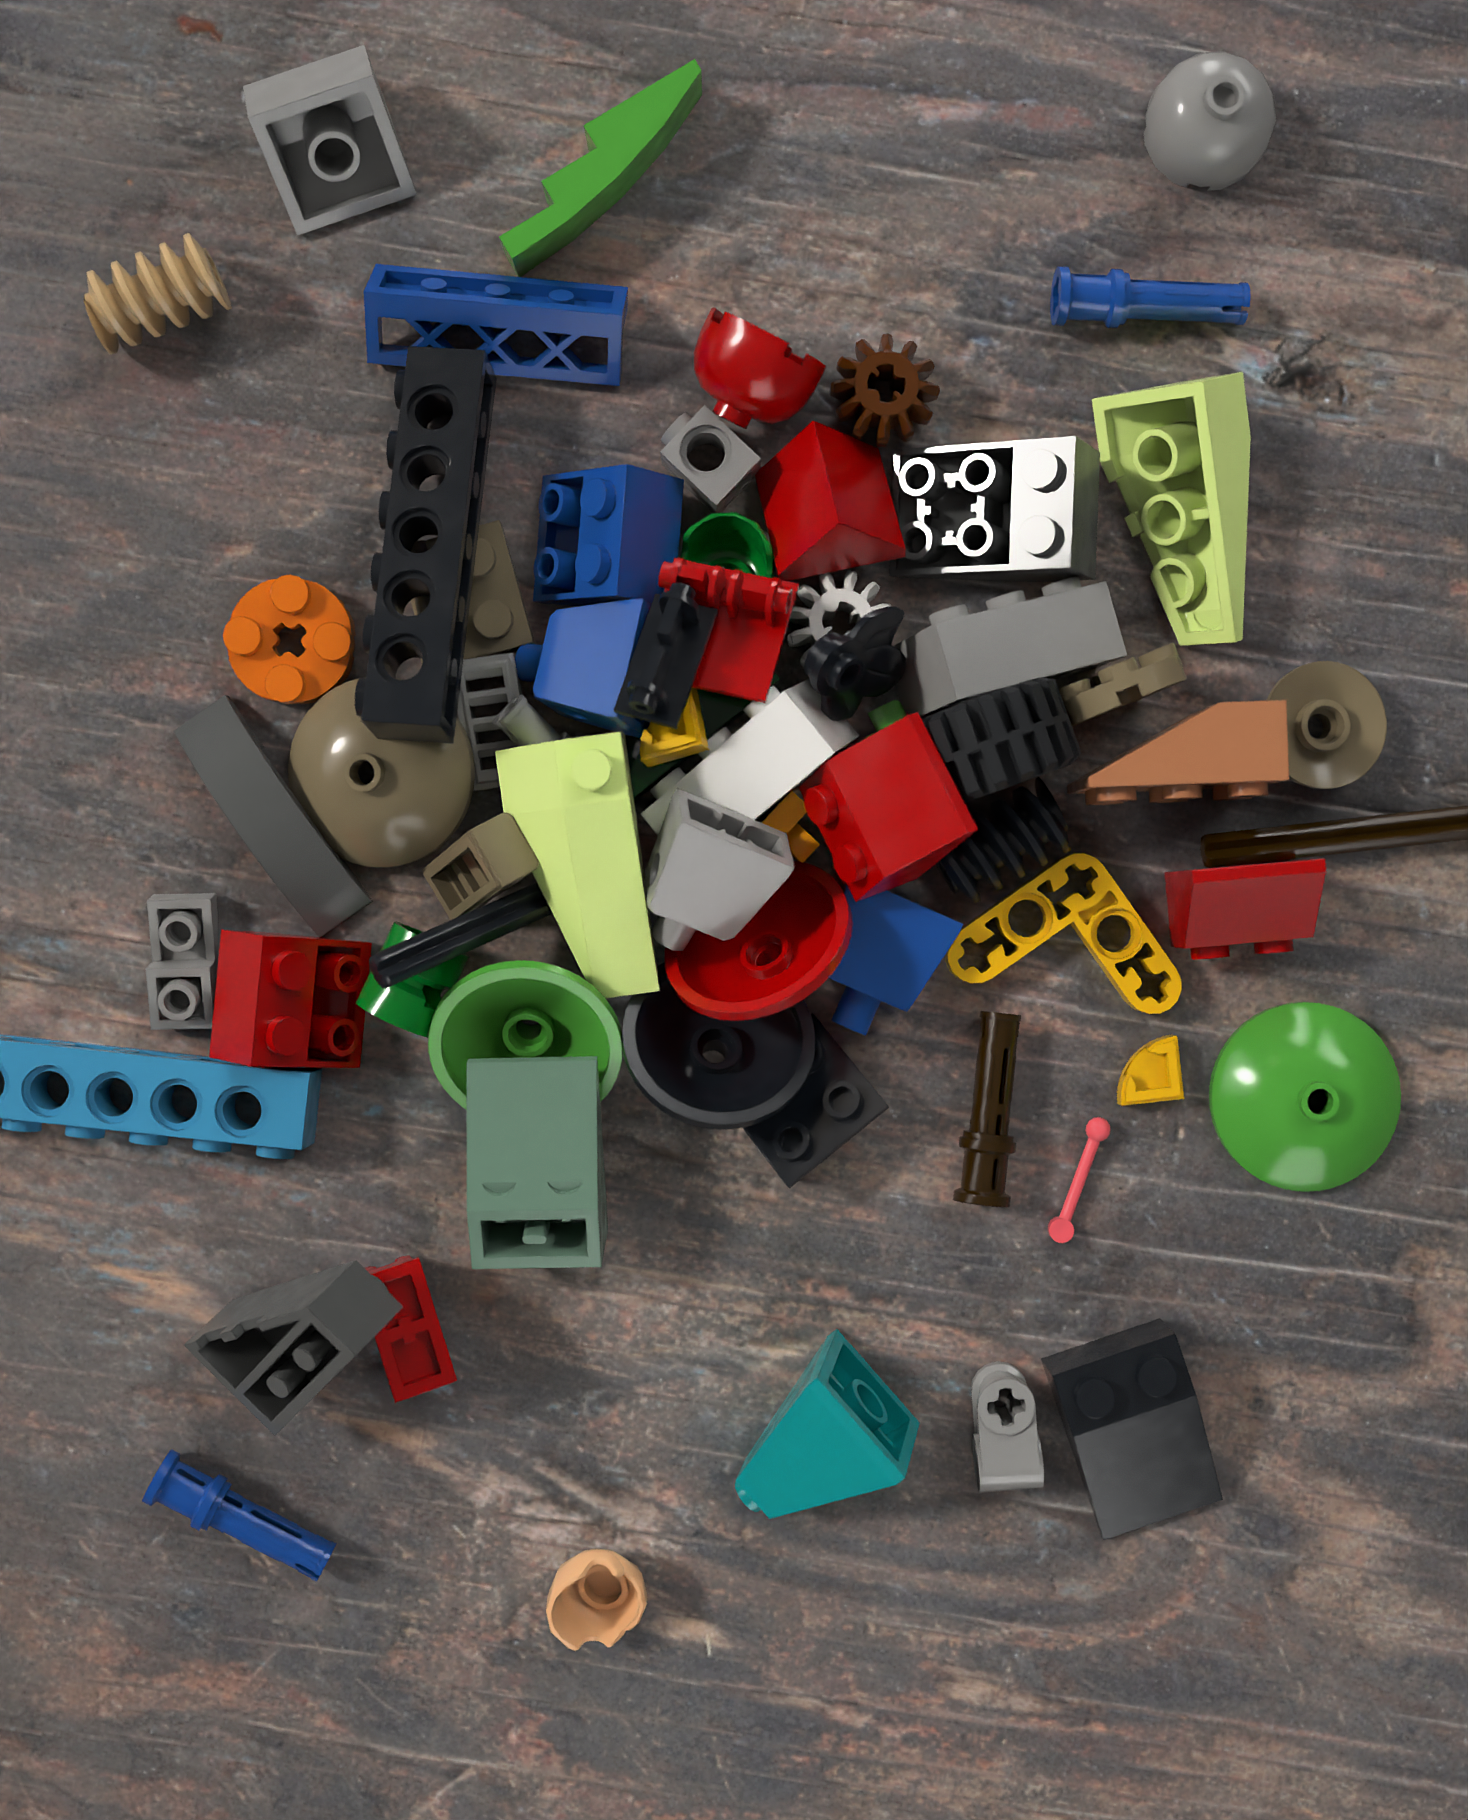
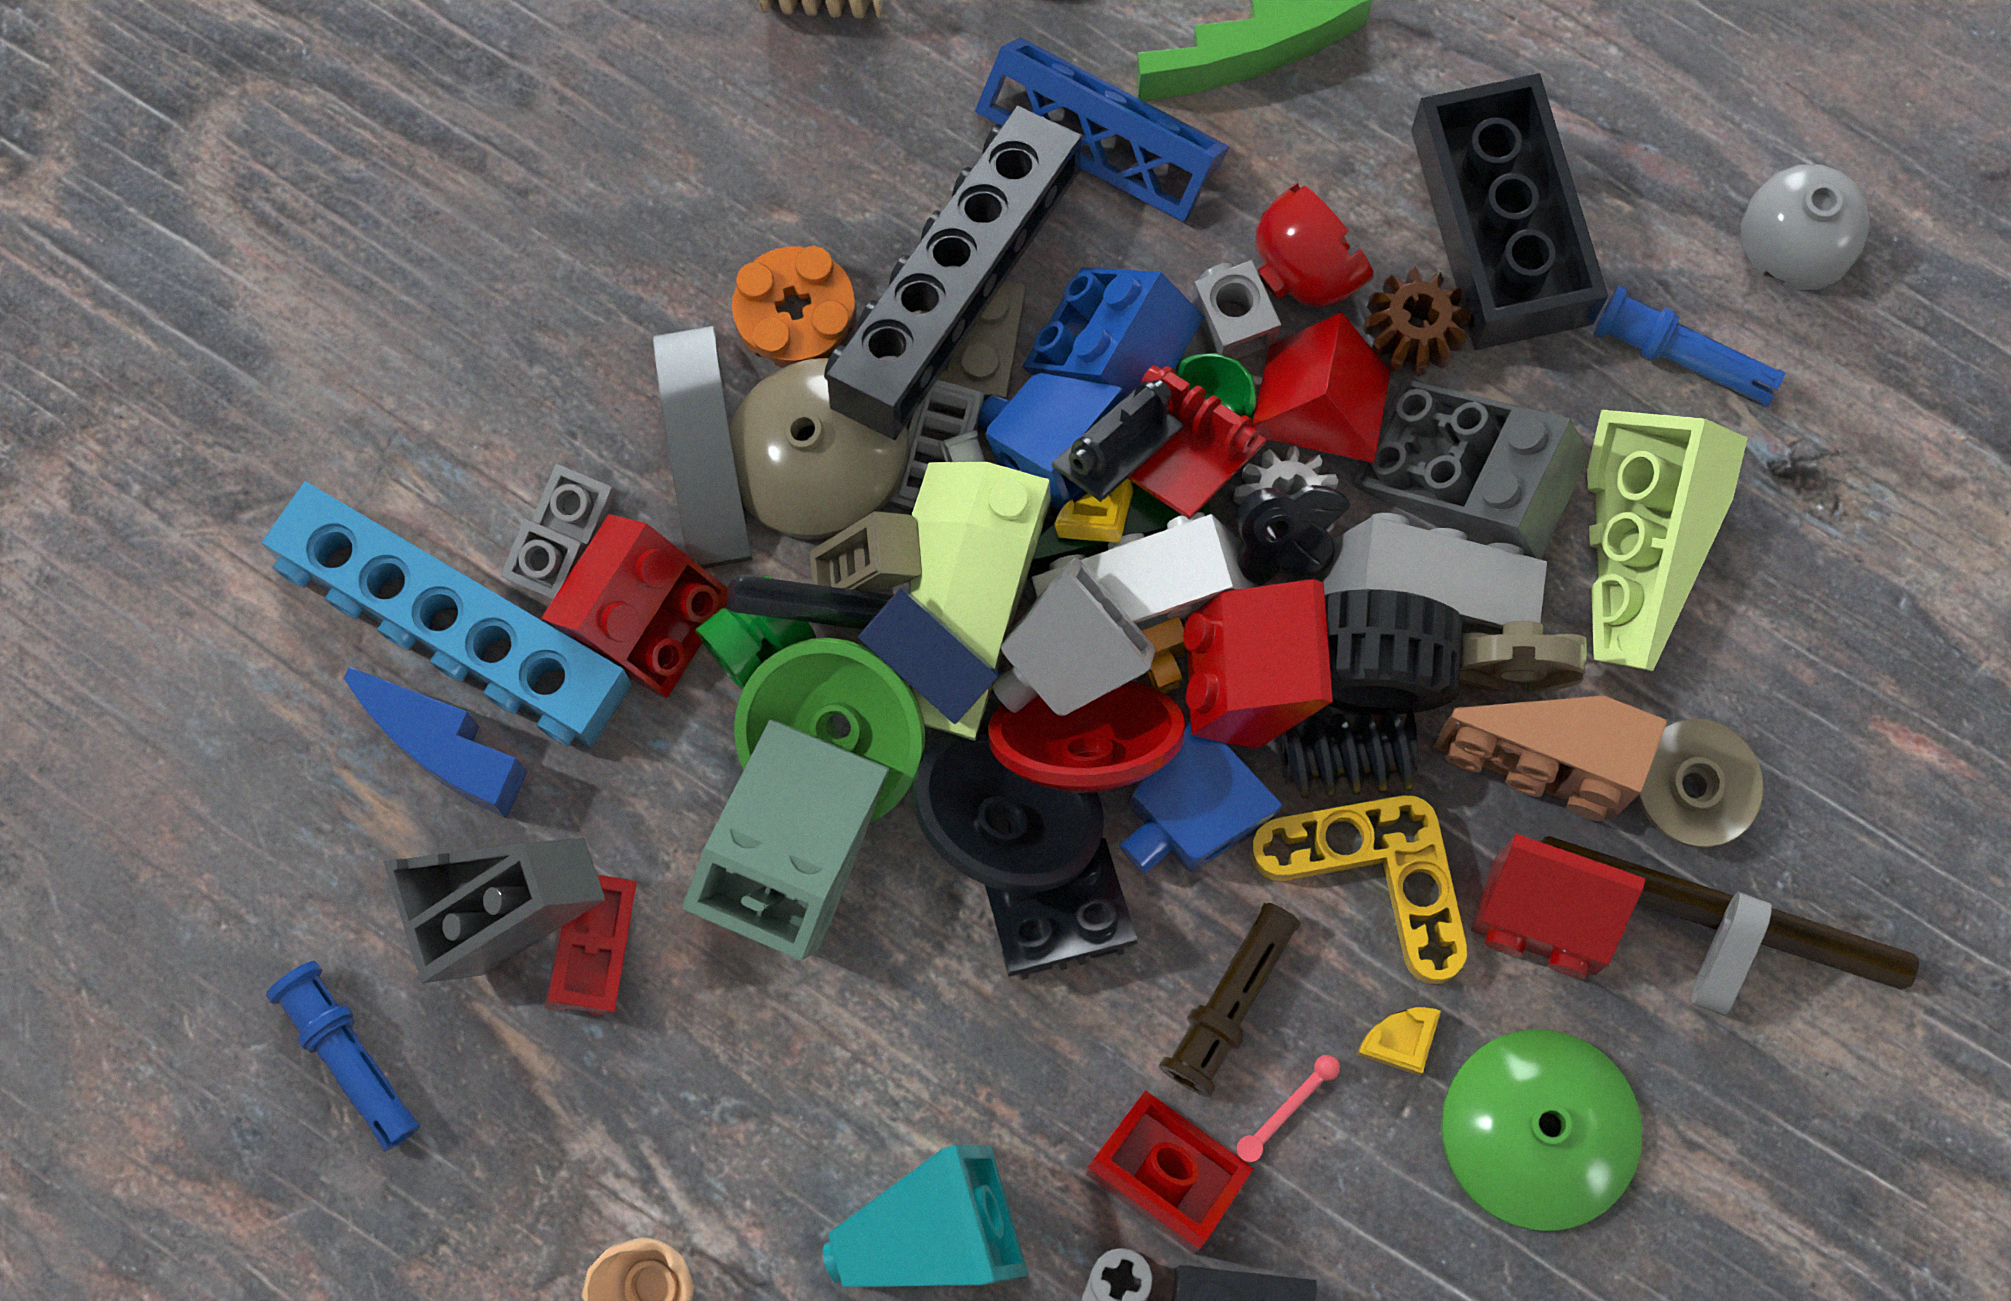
camera: 25 degrees right, 15 degrees down
none -> blue slope [344,667,527,818]
none -> dark blue tile [858,587,1001,725]
none -> red slope [1085,1090,1254,1254]
none -> black brick [1411,73,1608,350]
none -> light grey beam [1691,891,1772,1016]

